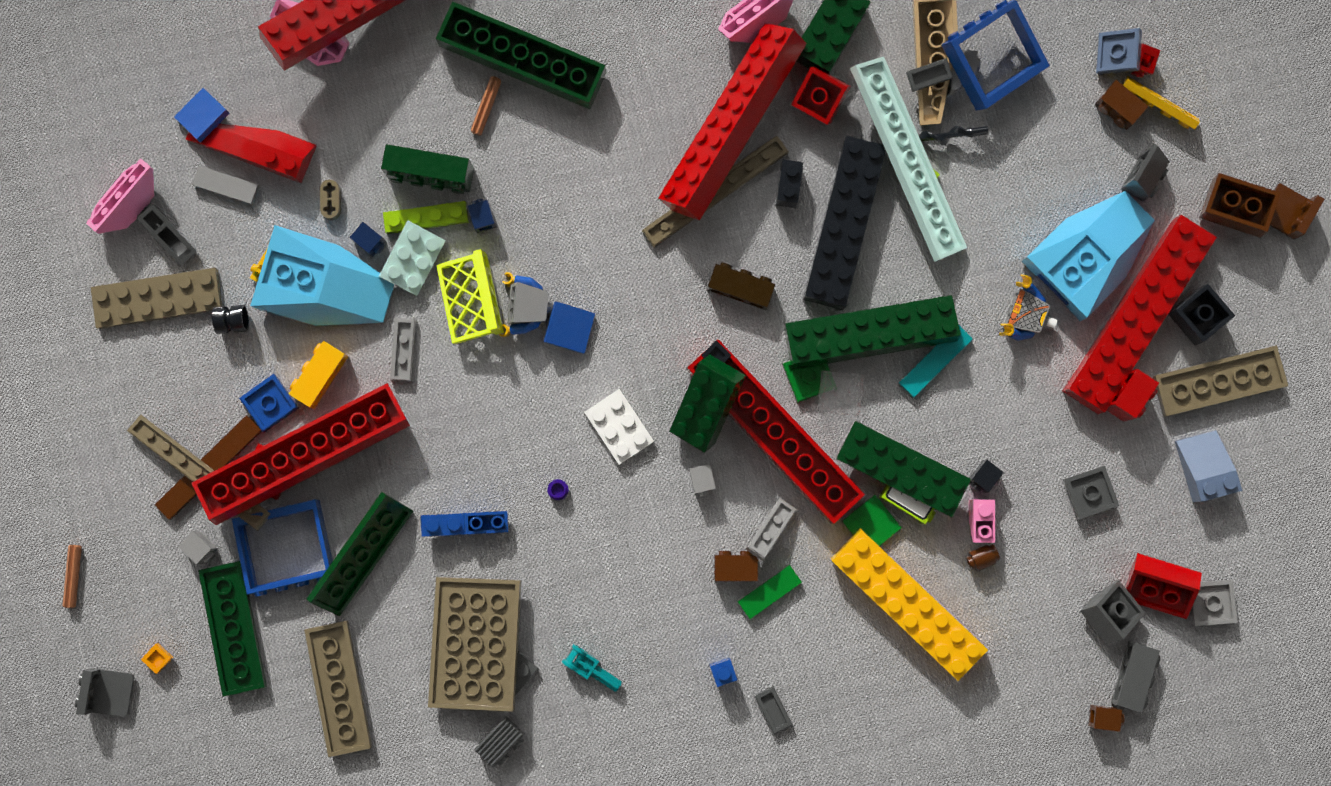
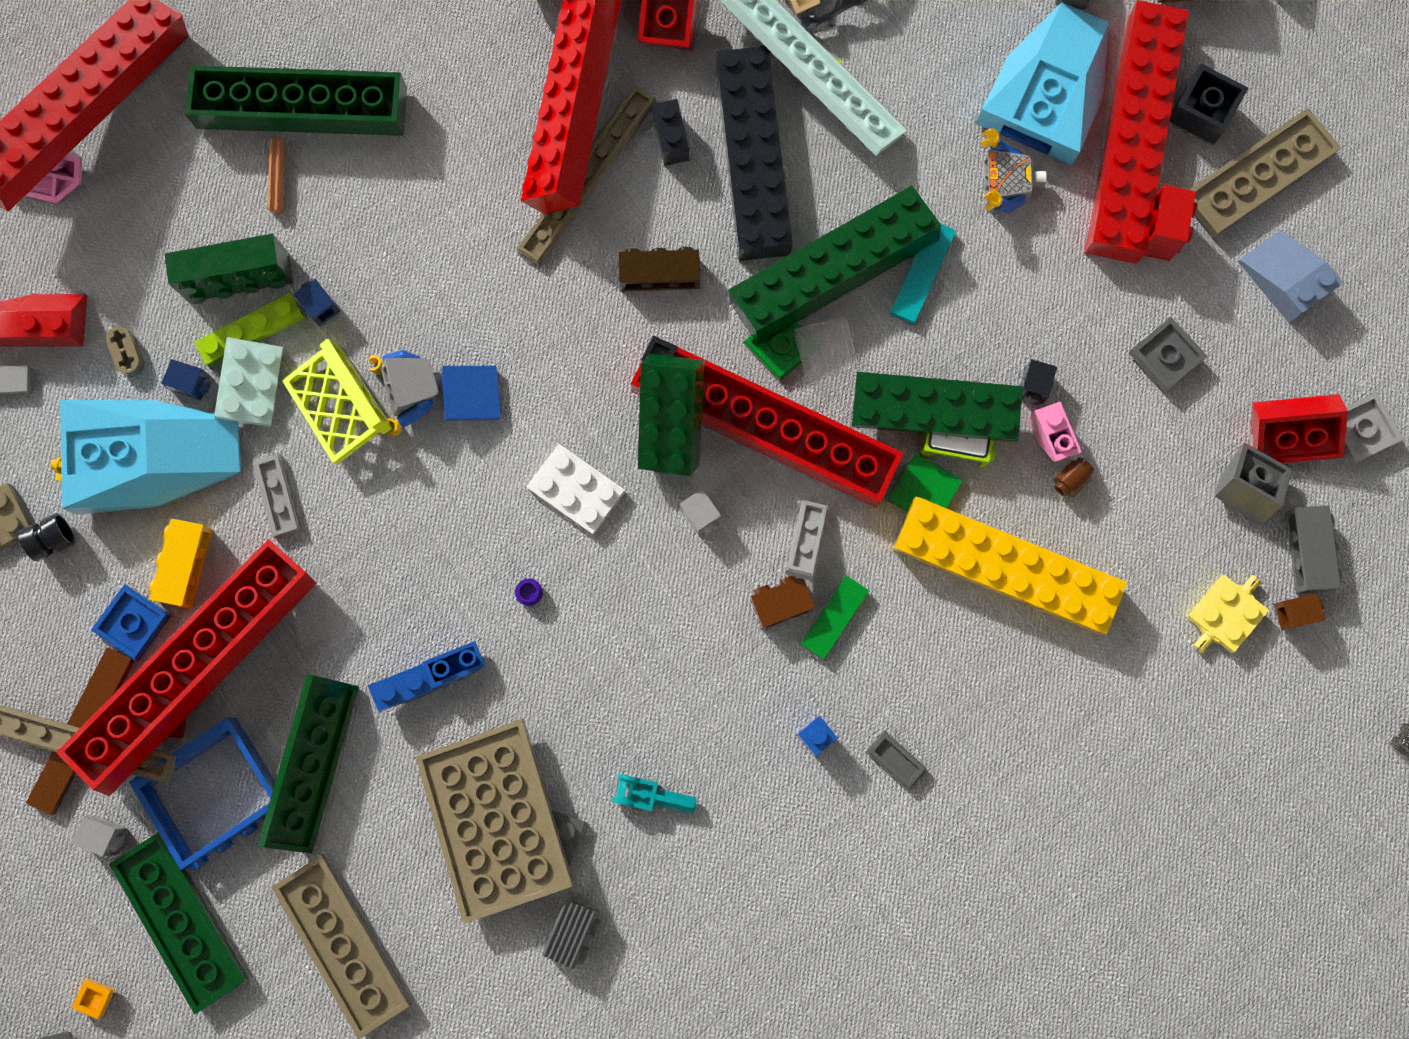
camera: 20 degrees left, 5 degrees down
none -> light yellow plate [1186,574,1269,653]

